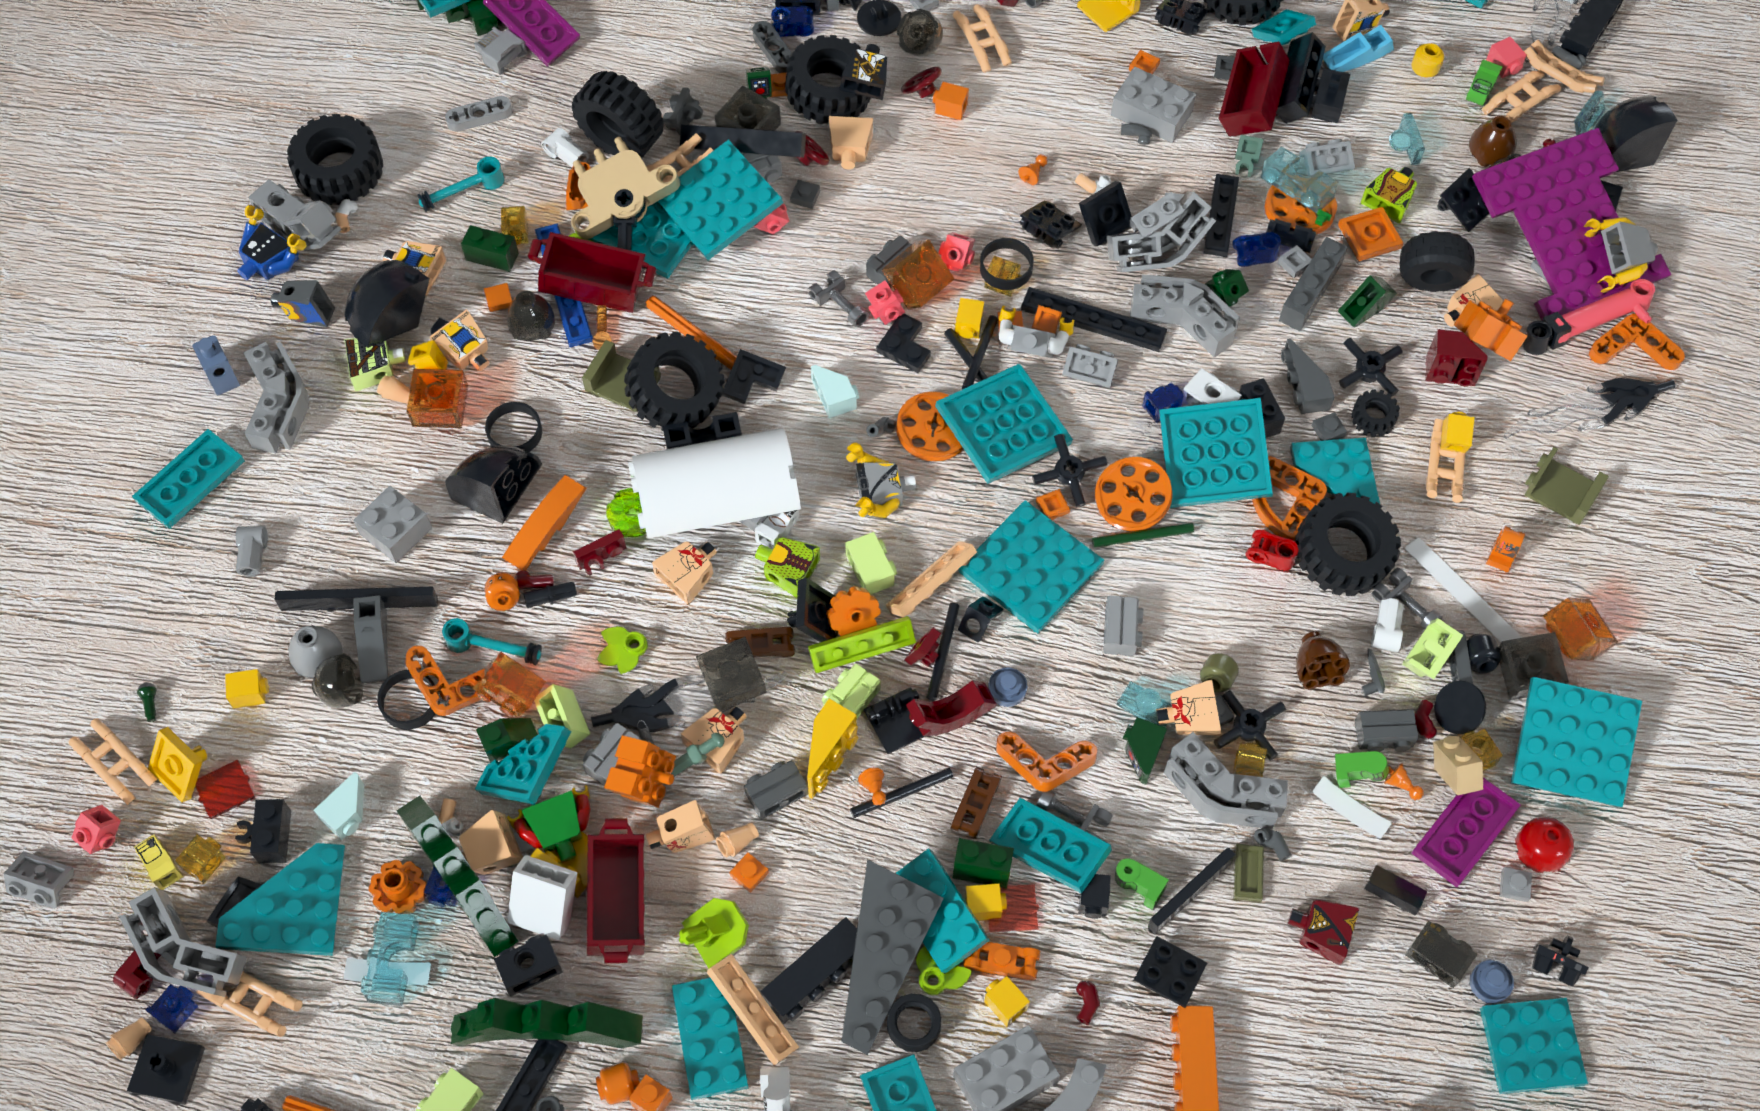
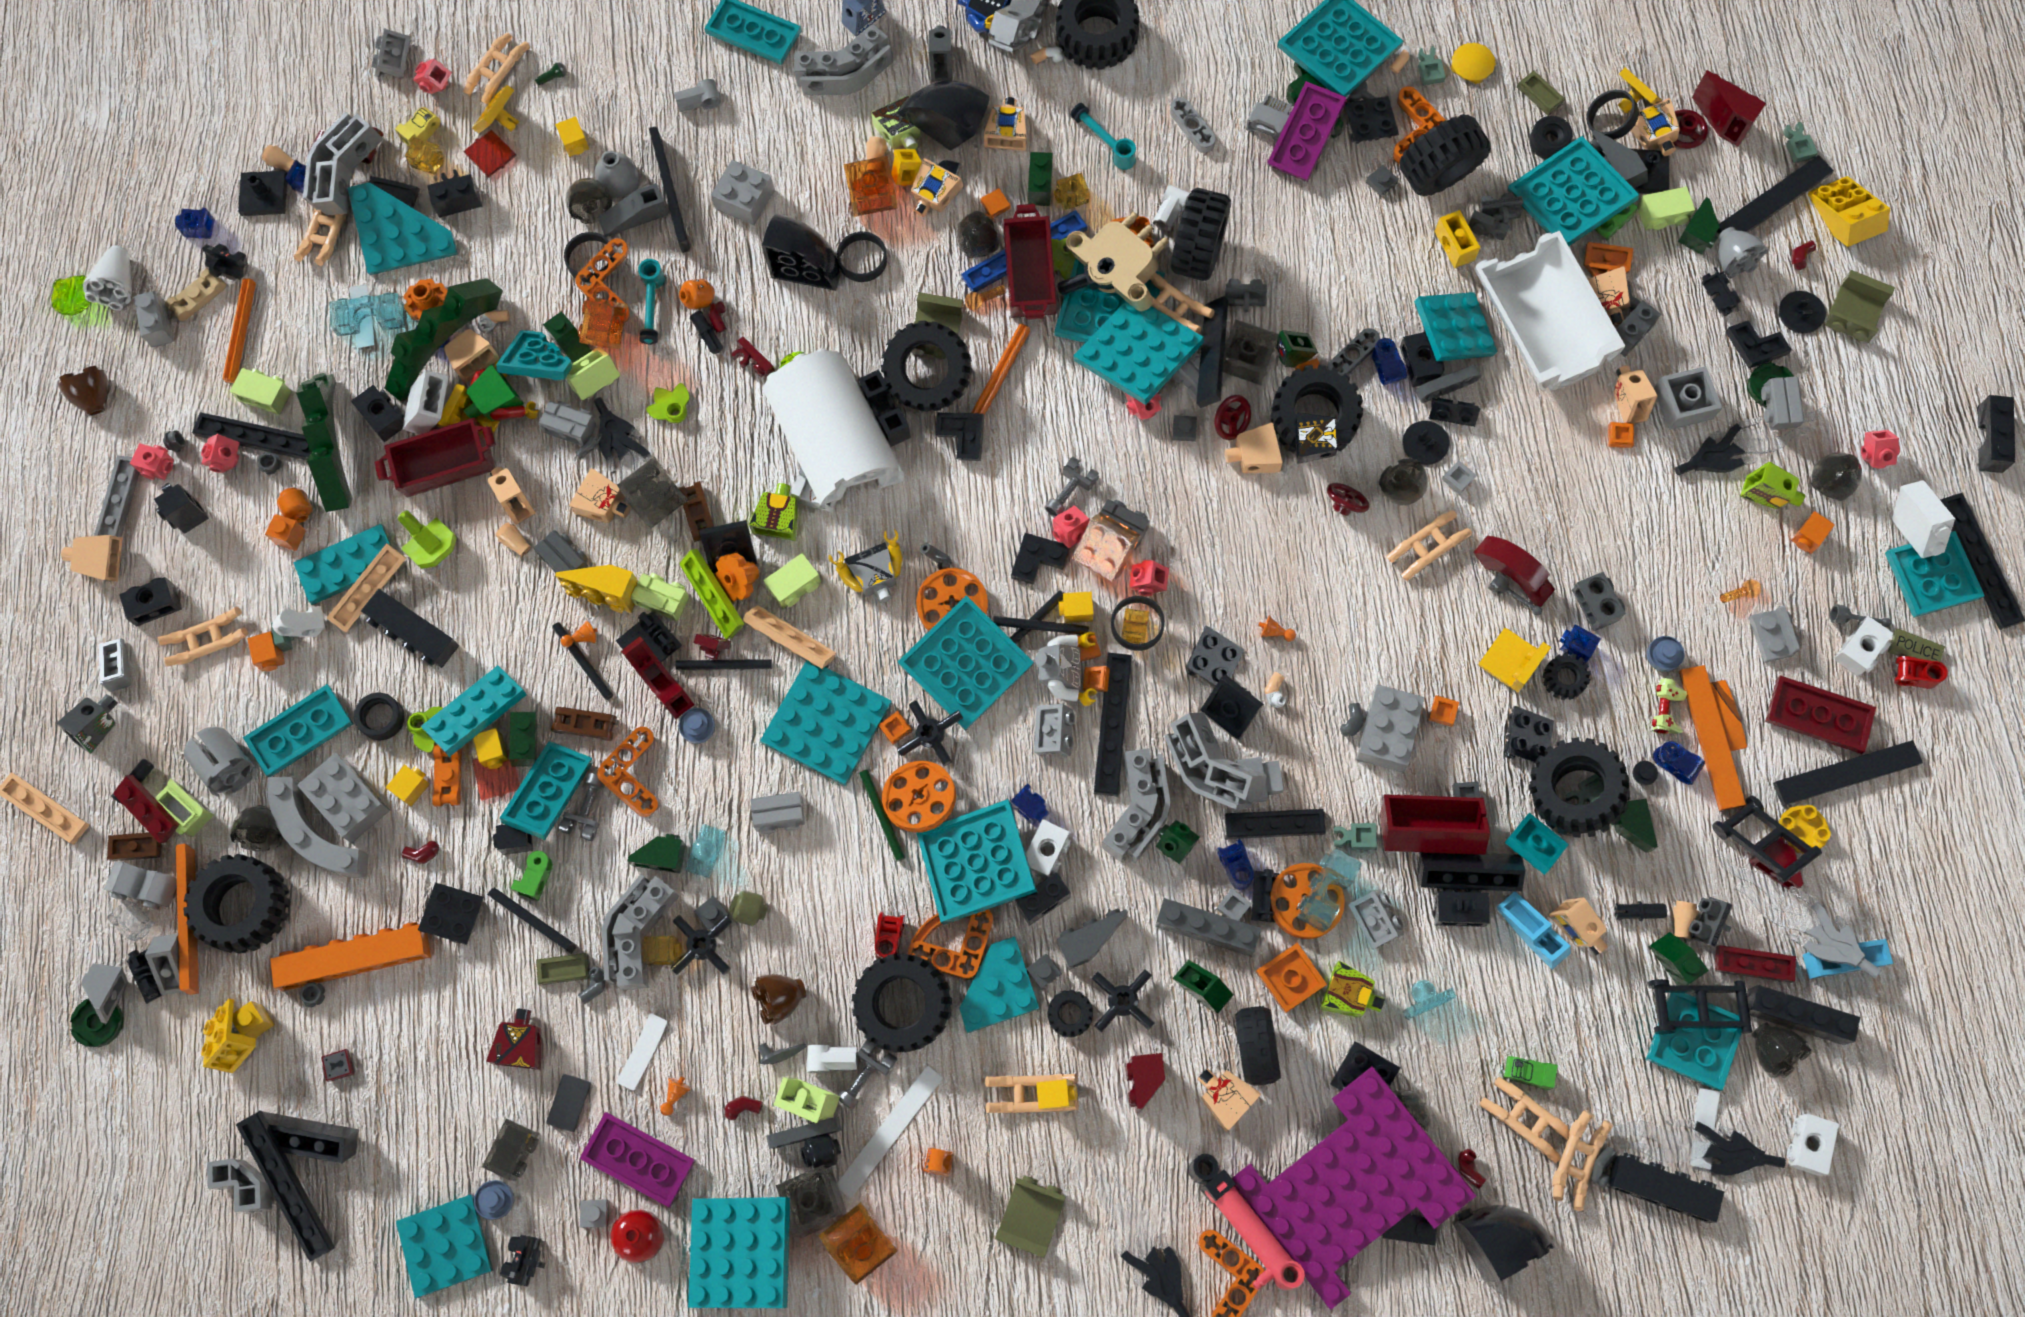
camera: 80 degrees right, 10 degrees up
light aqua slope [314,772,364,840] -> none
orange slope [502,475,587,571] -> none
orange brick [604,735,676,808] -> none
light nougat torso [652,541,717,605] -> none
sand green sword [671,733,725,777] -> none
orange plate [729,852,769,893] -> none
light aqua slope [811,365,859,418] -> none
dark grey wing [841,859,944,1055] -> none
orange brick [932,82,969,120] -> none
black bracket [958,596,1004,642] -> none
light grey bracket [1130,192,1184,238] -> none
light nougat torso [1156,680,1221,735] -> none
green piece [1315,209,1332,226] -> none
bright green leg [1335,751,1389,788] -> none
dark grey brick [1355,709,1418,752] -> none
yellow head [1411,43,1445,78] -> none
tan brick [1433,736,1483,795] -> none
black piece [1434,681,1486,735] -> none
orange brick [1454,299,1527,361] -> none
clear yellow brick [1461,728,1503,772] -> none
reddish brown piece [1469,116,1517,167] -> none
coral brick [1486,36,1527,78] -> none
clear light blue tile [1574,91,1606,136] -> none
light grey torso [1584,217,1658,293] -> none

